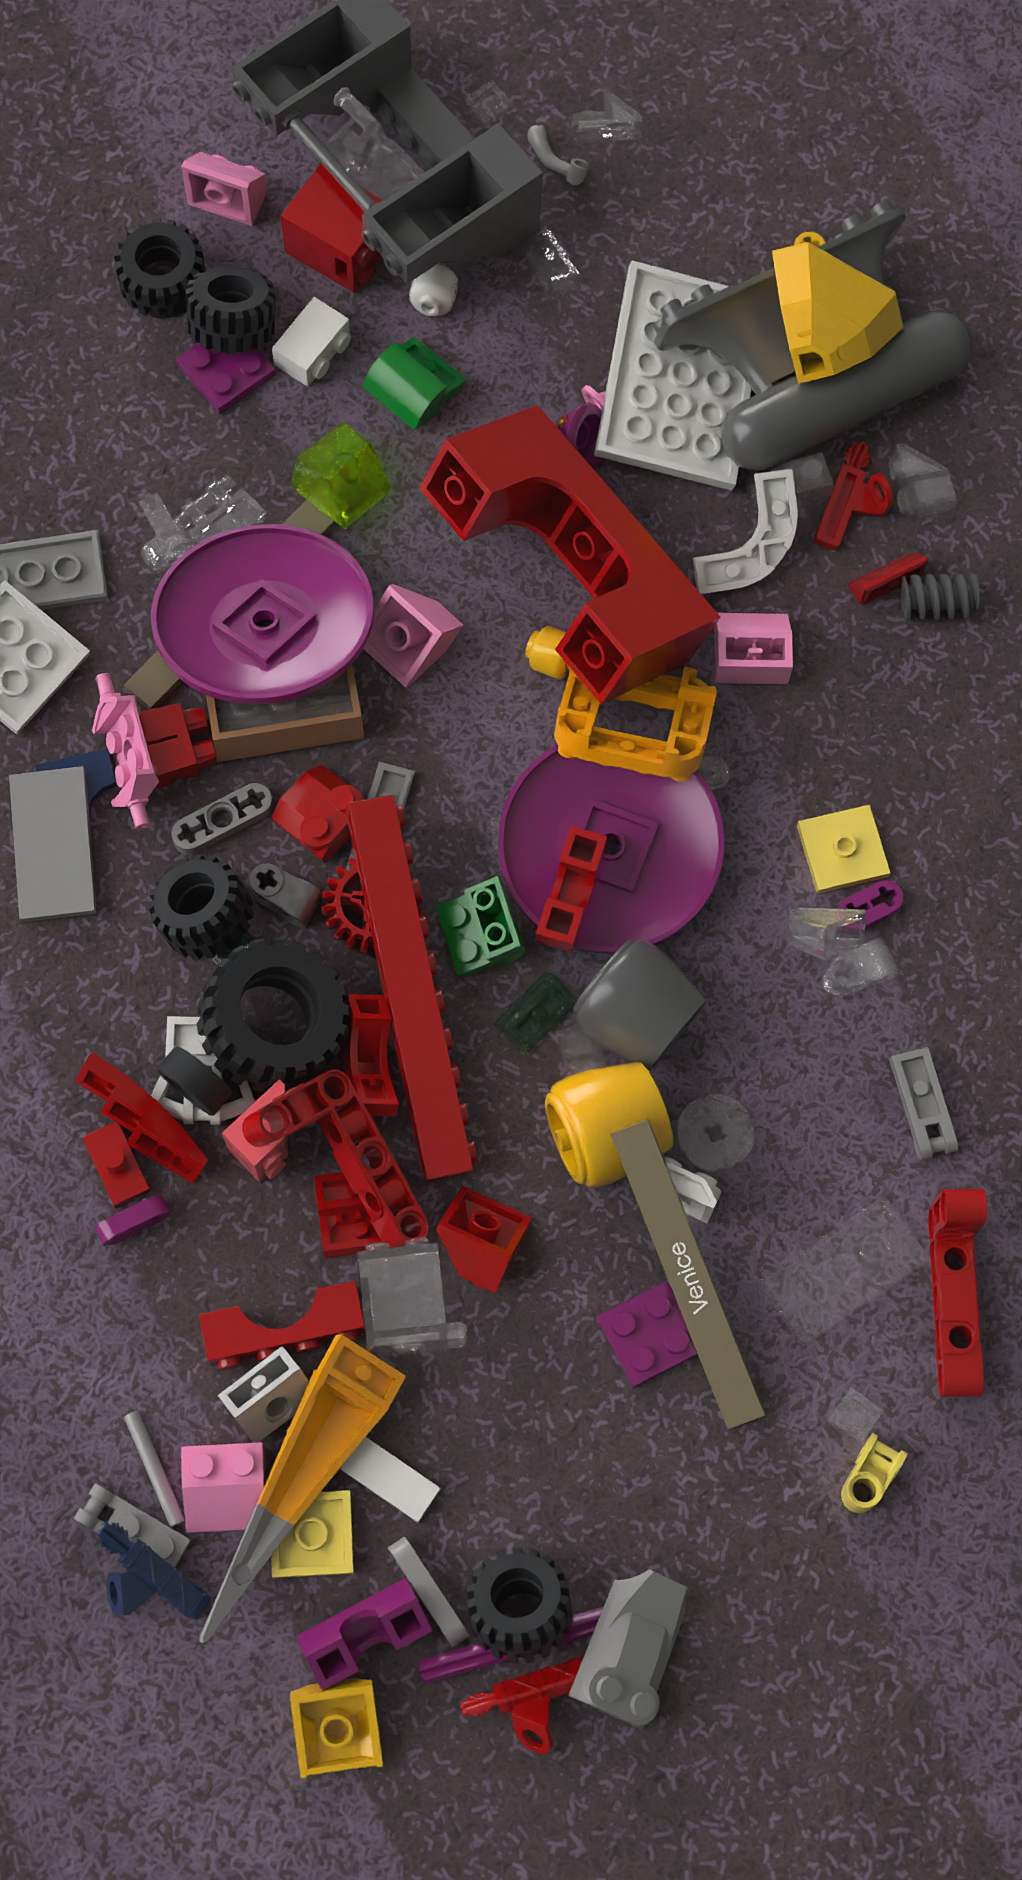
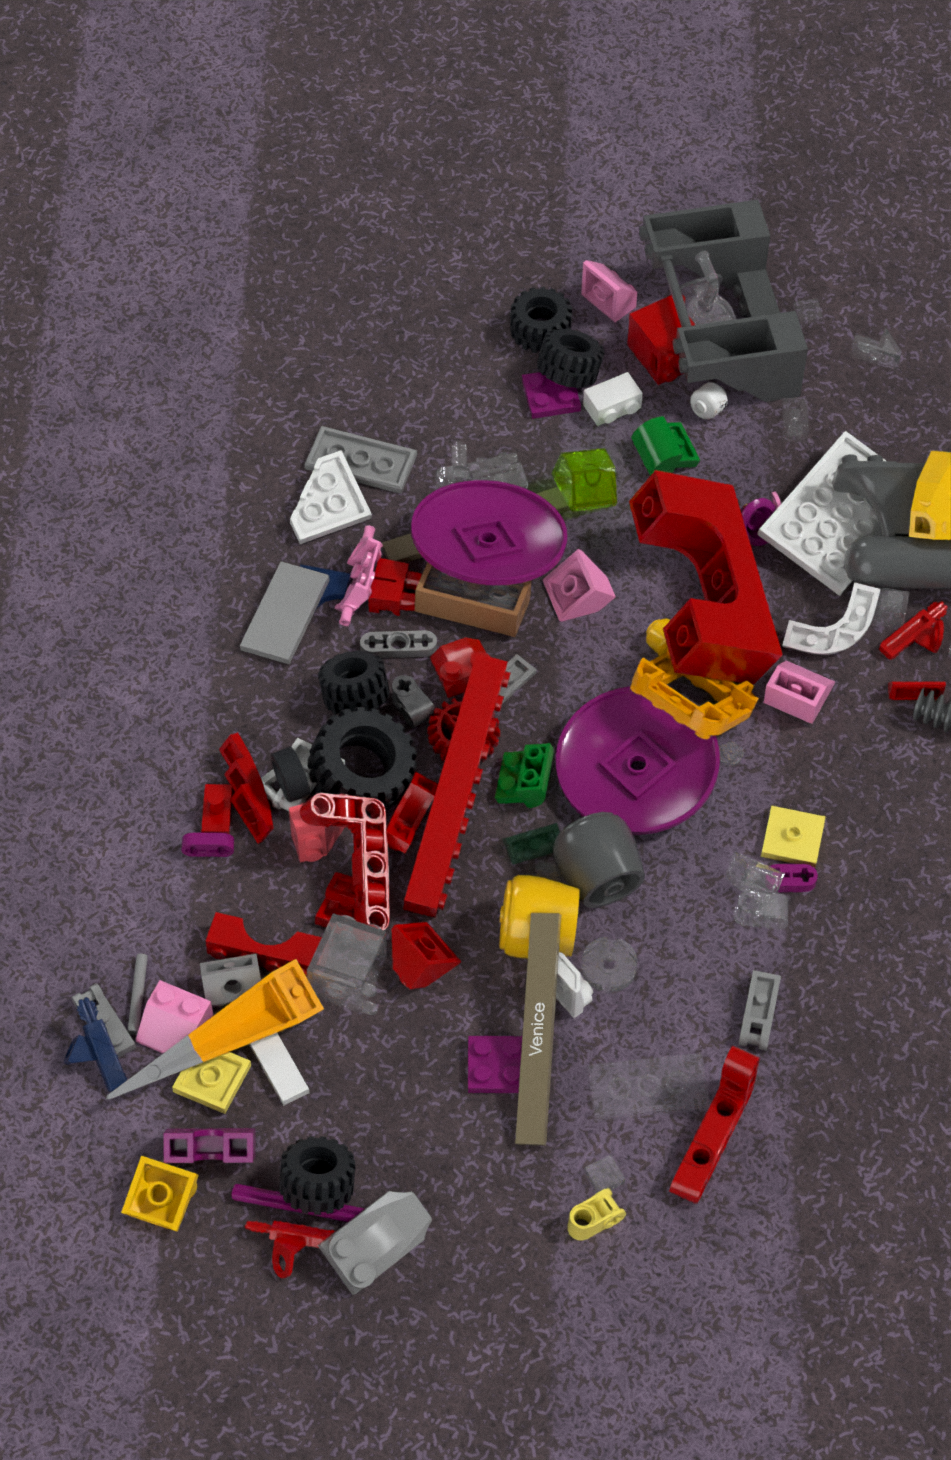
camera: 30 degrees right, 15 degrees down
light grey beam [388,1536,469,1648] -> none
light grey piece [527,125,589,185] -> none
red arch [536,825,607,953] -> none

